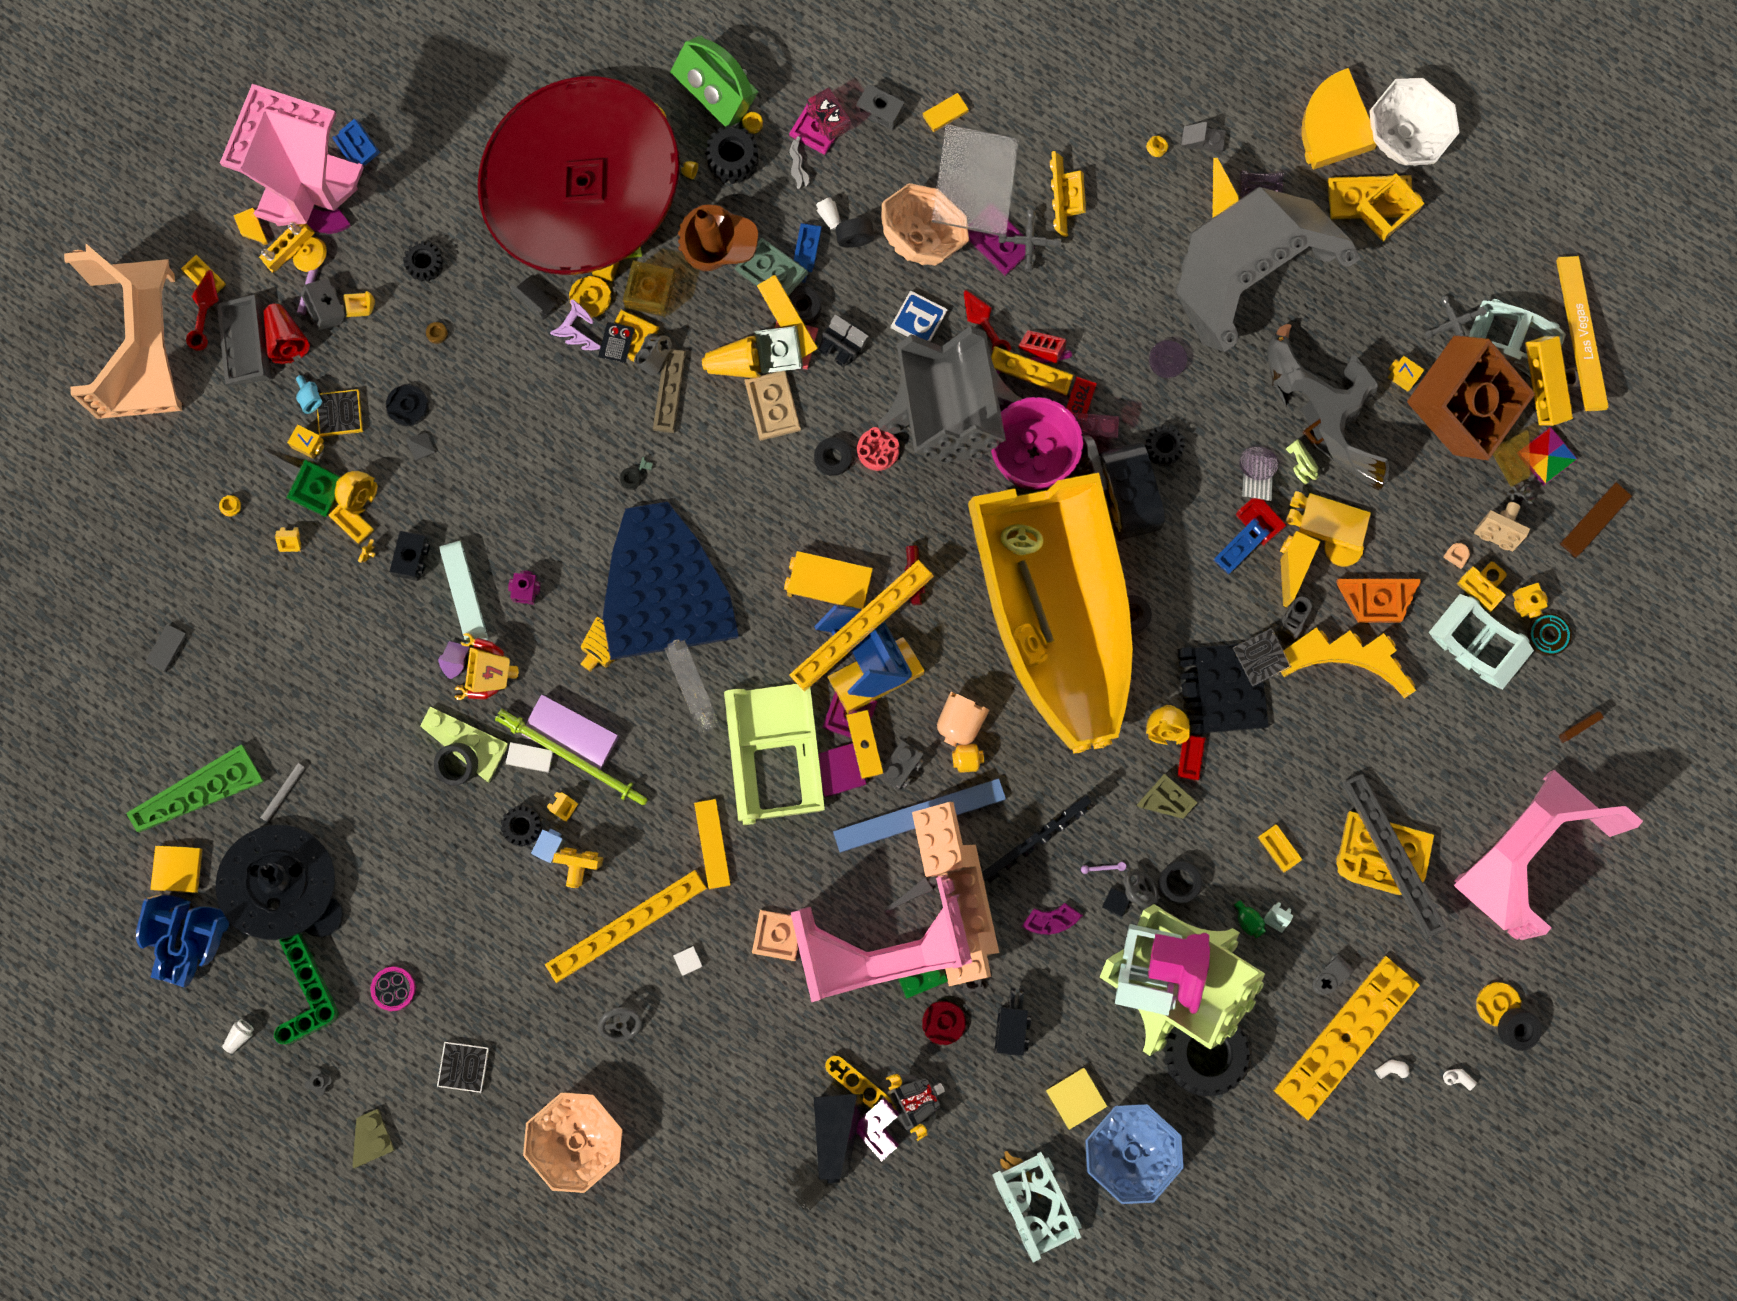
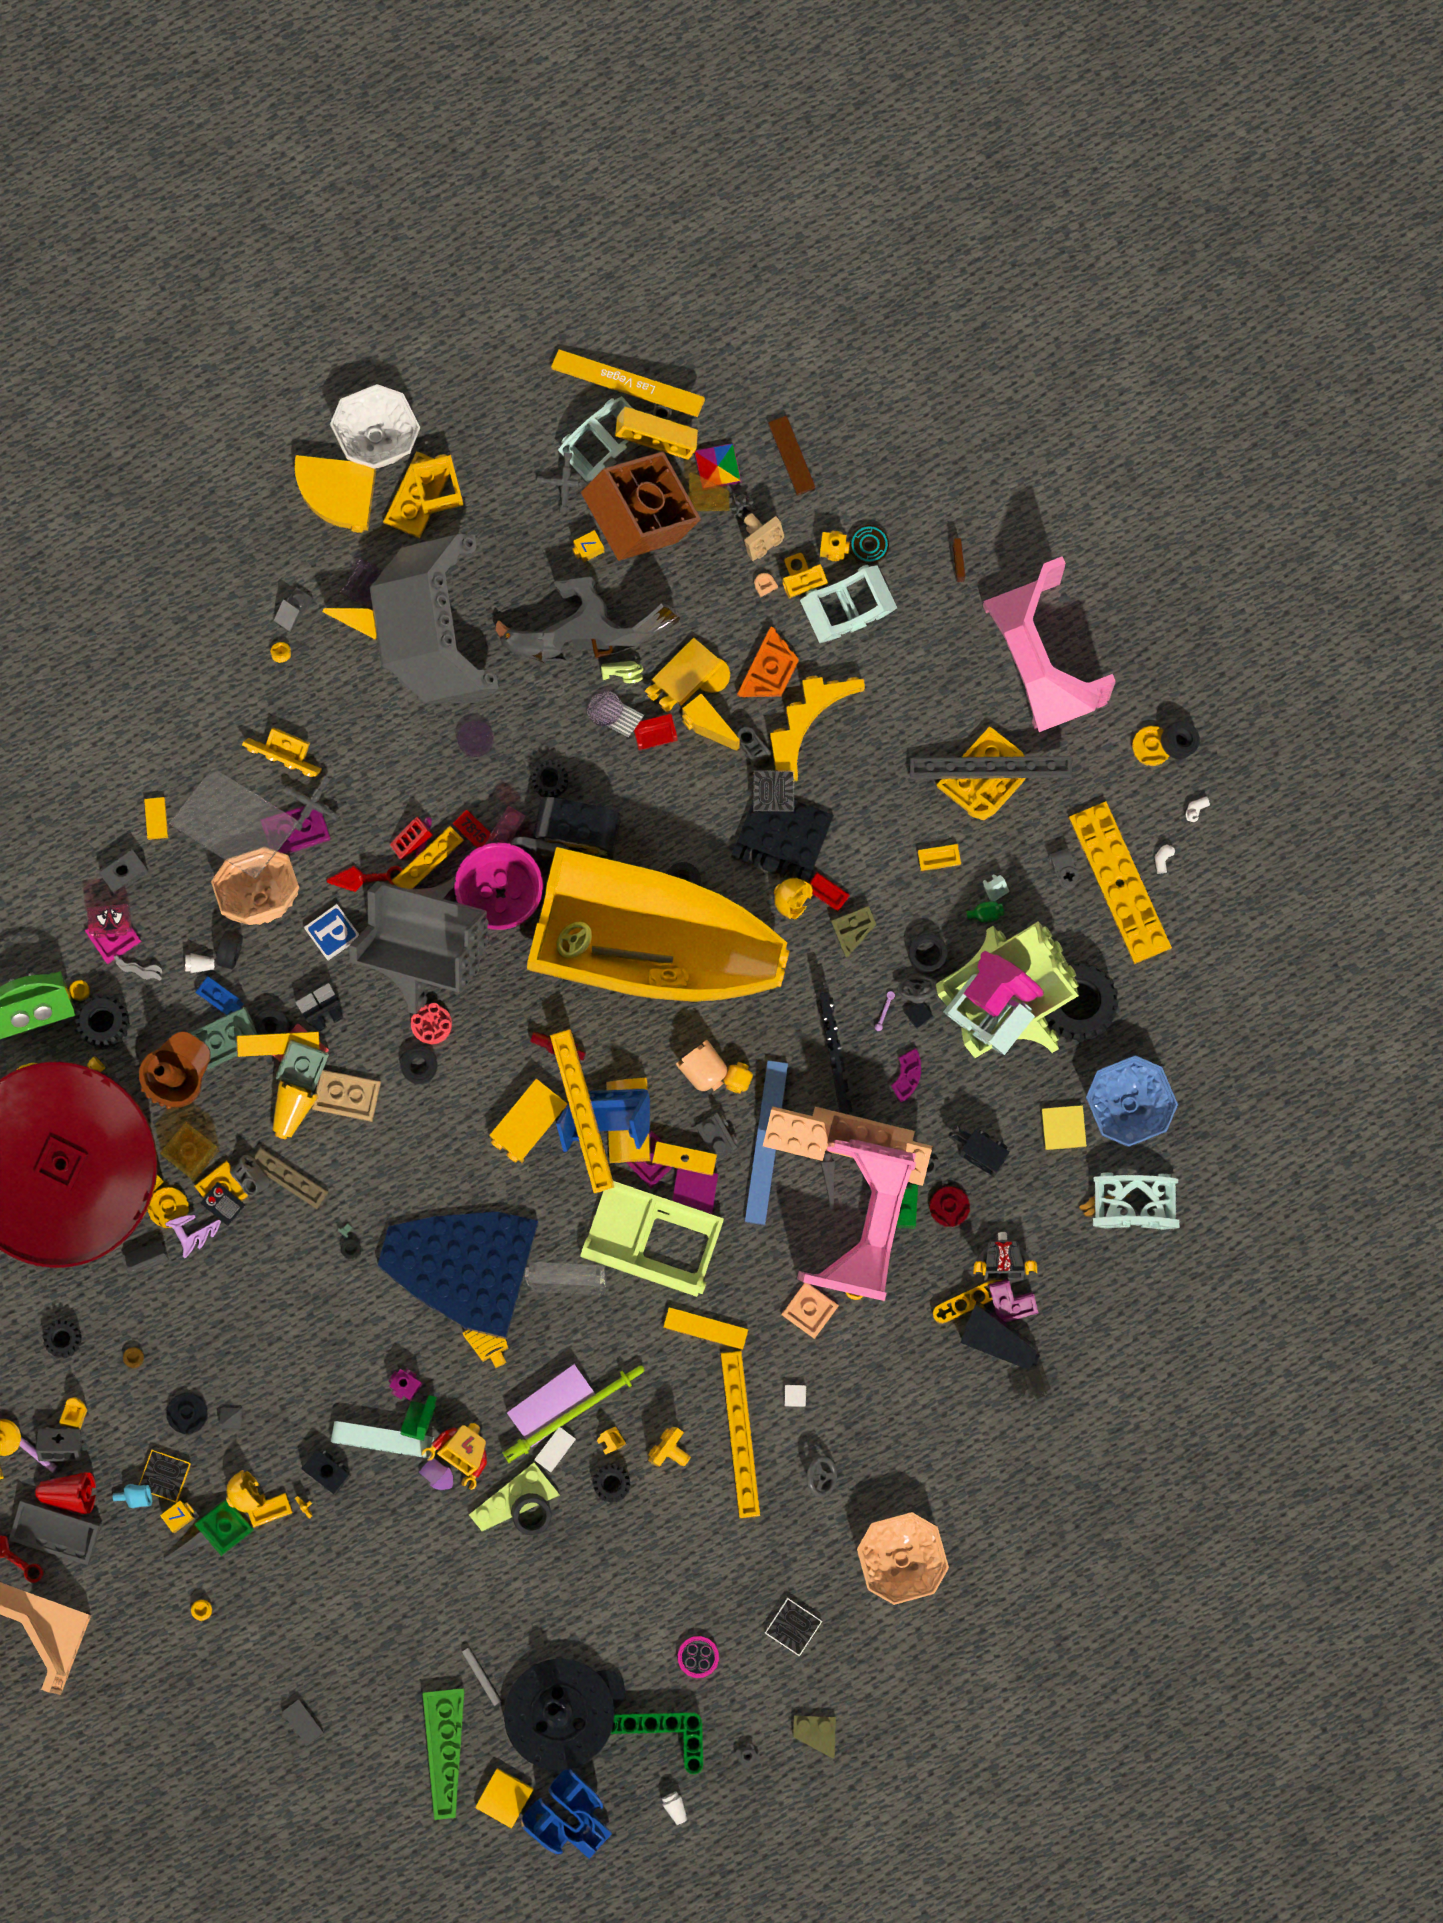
camera: 60 degrees left, 0 degrees up
yellow tile [275,527,301,552] -> none
light blue brick [531,829,565,864] -> none
blue plate [1213,518,1271,575] -> none
none -> green panel [400,1395,437,1441]

